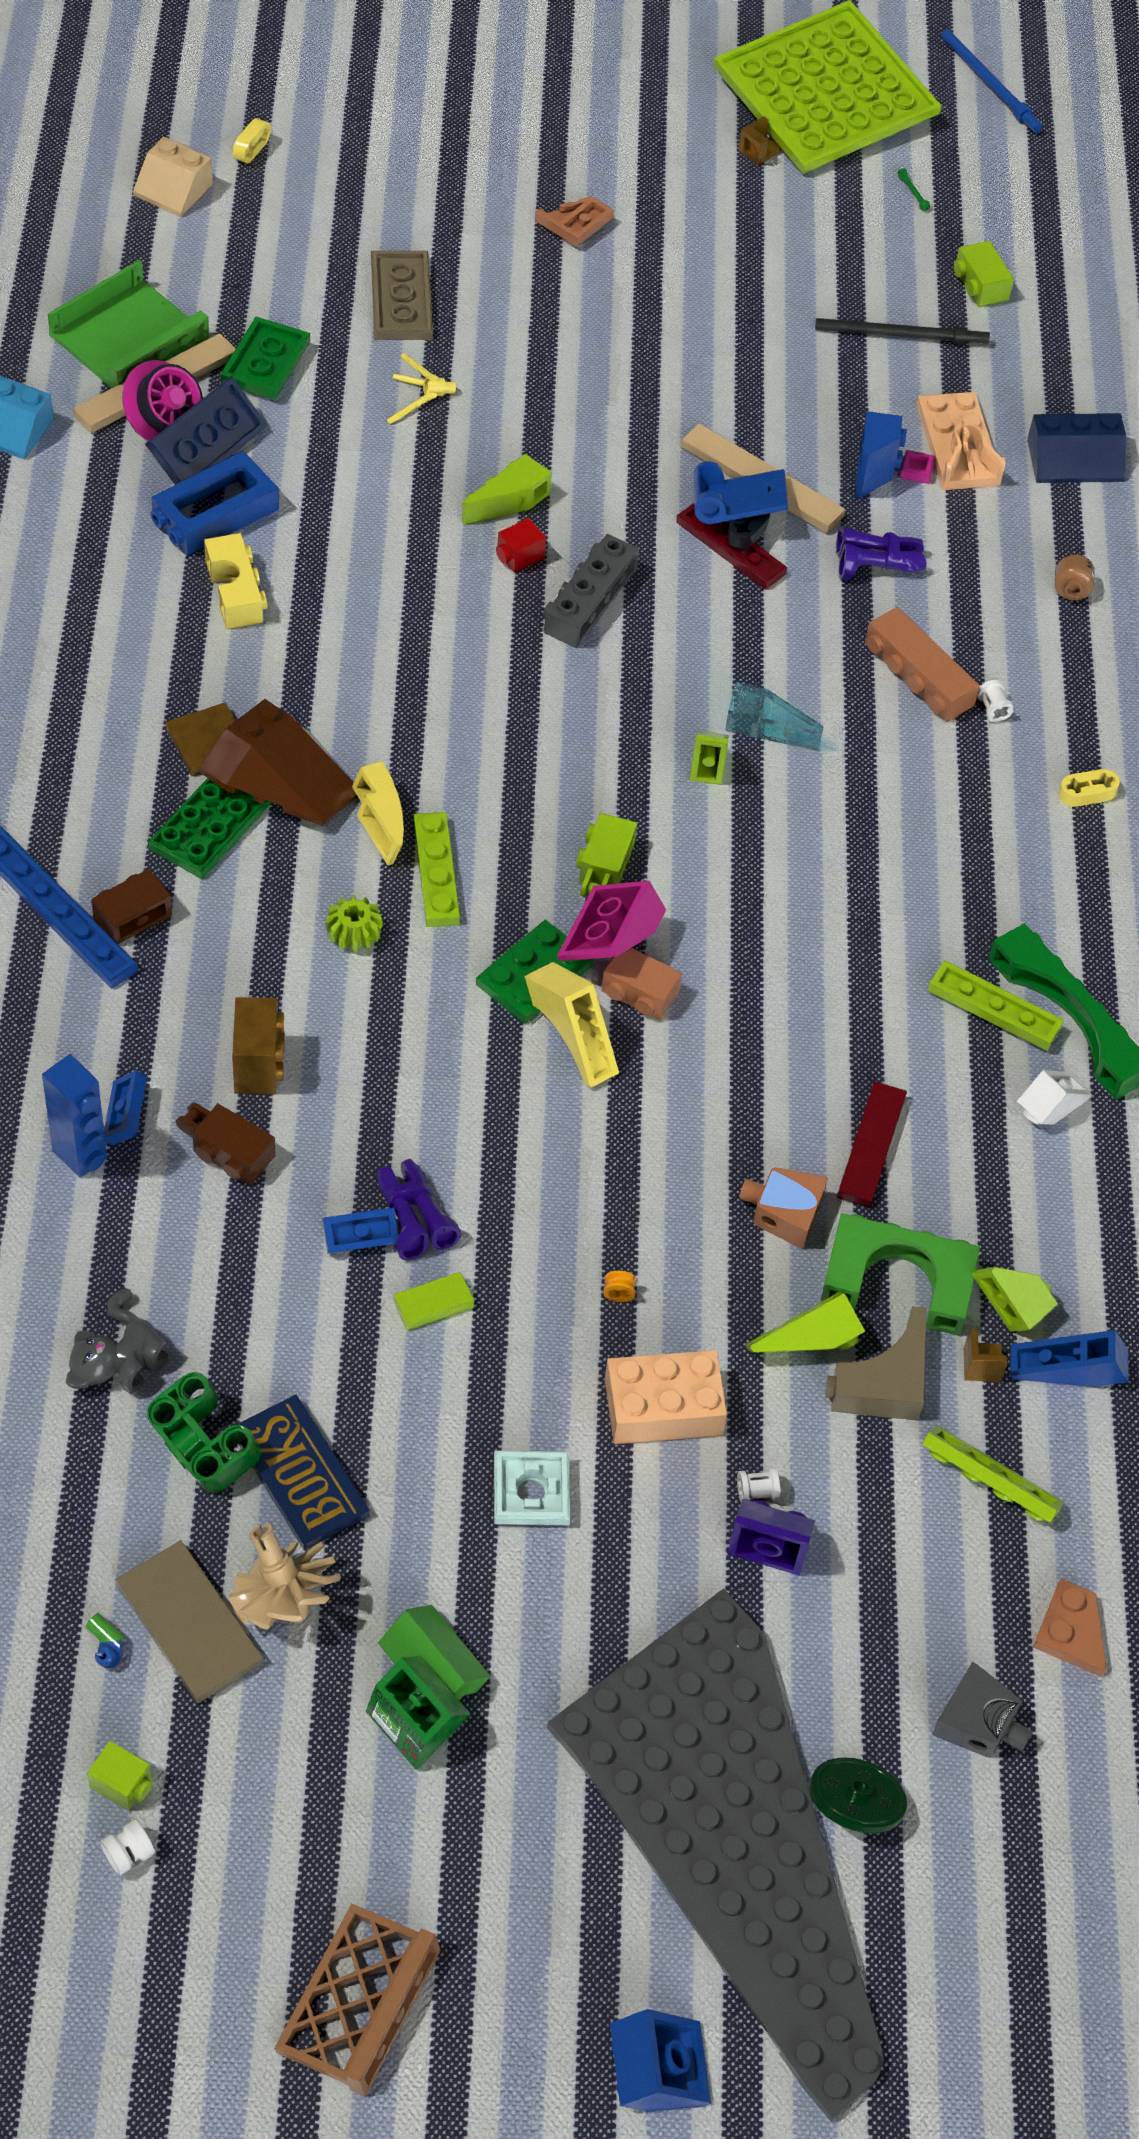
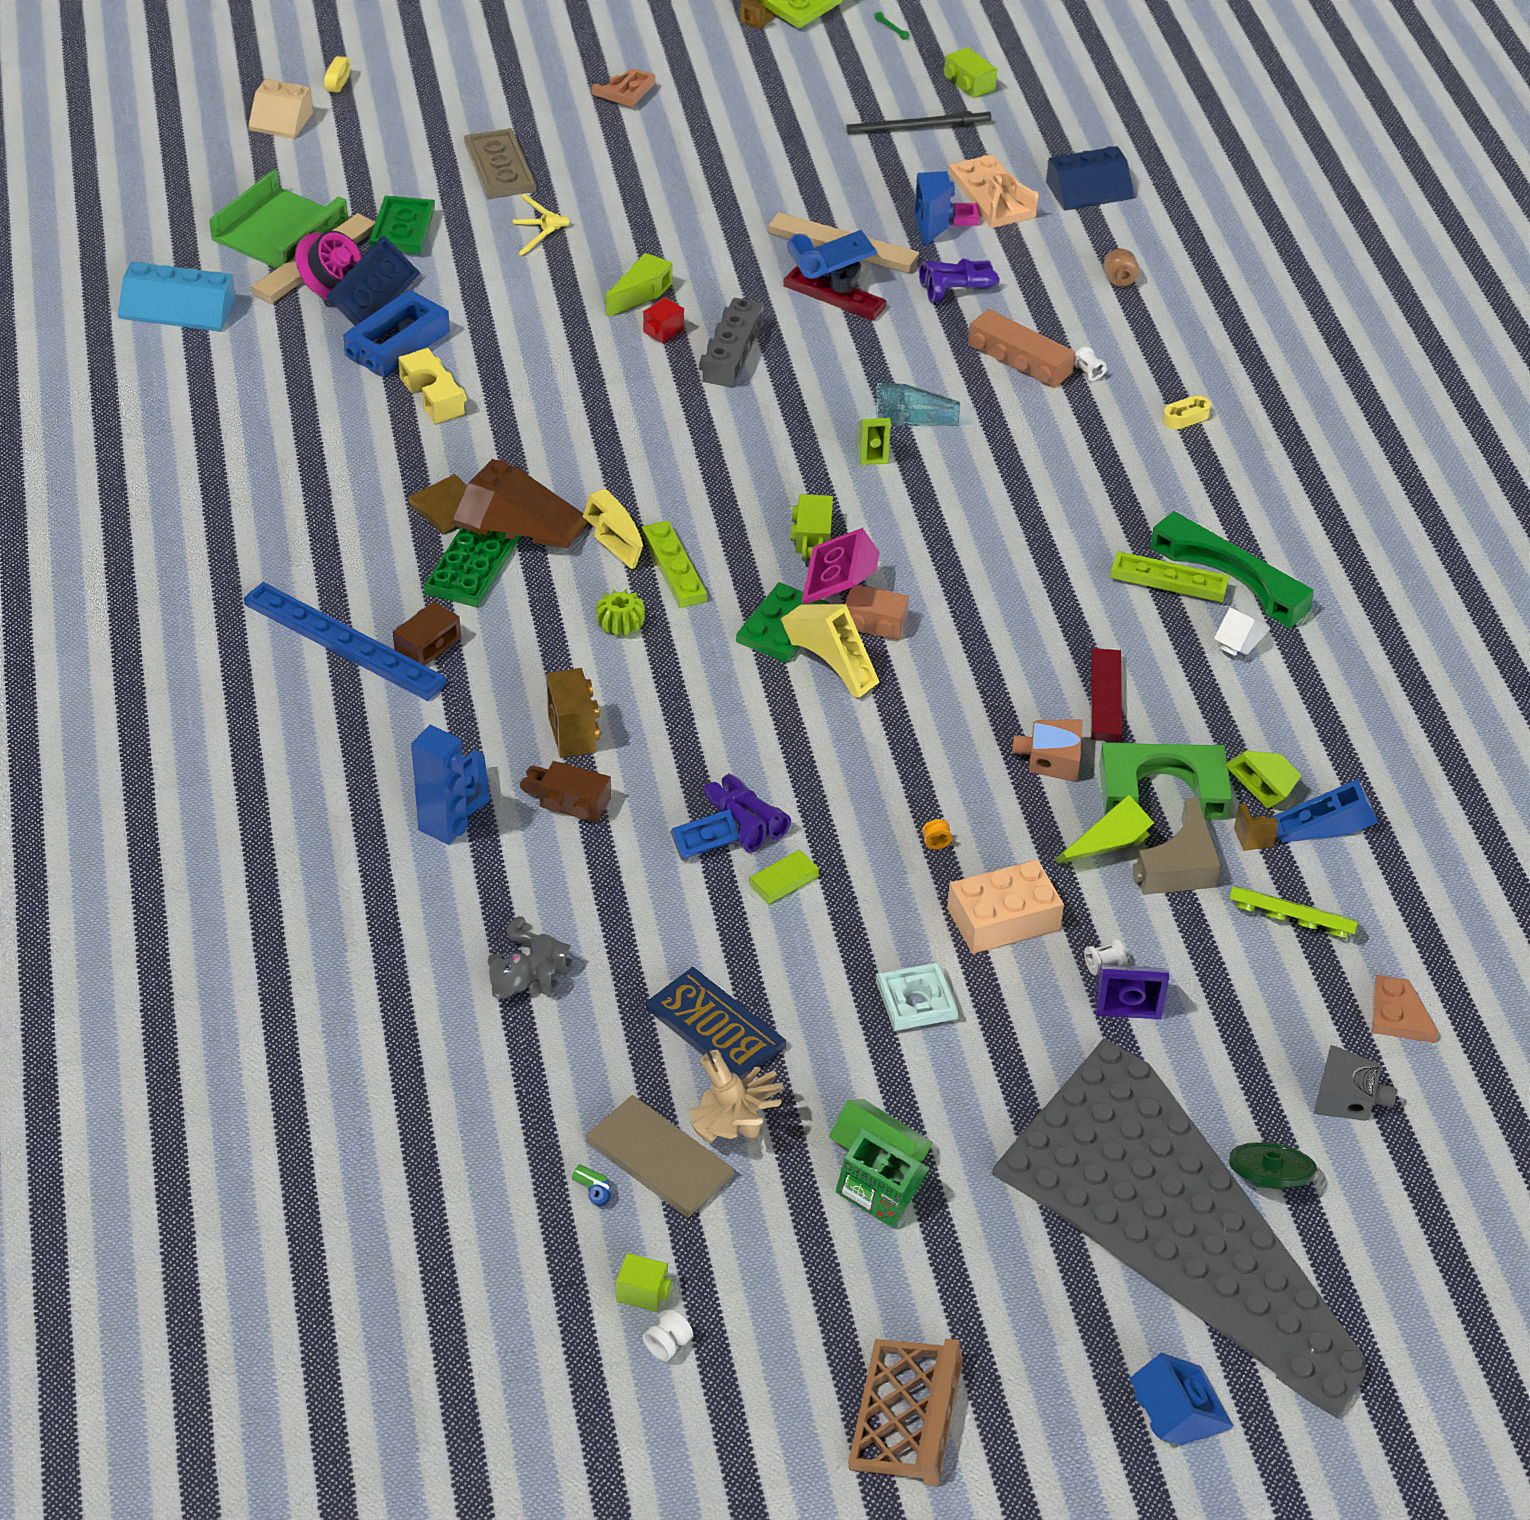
camera: 10 degrees left, 10 degrees down
green beam [147,1372,261,1493] -> none

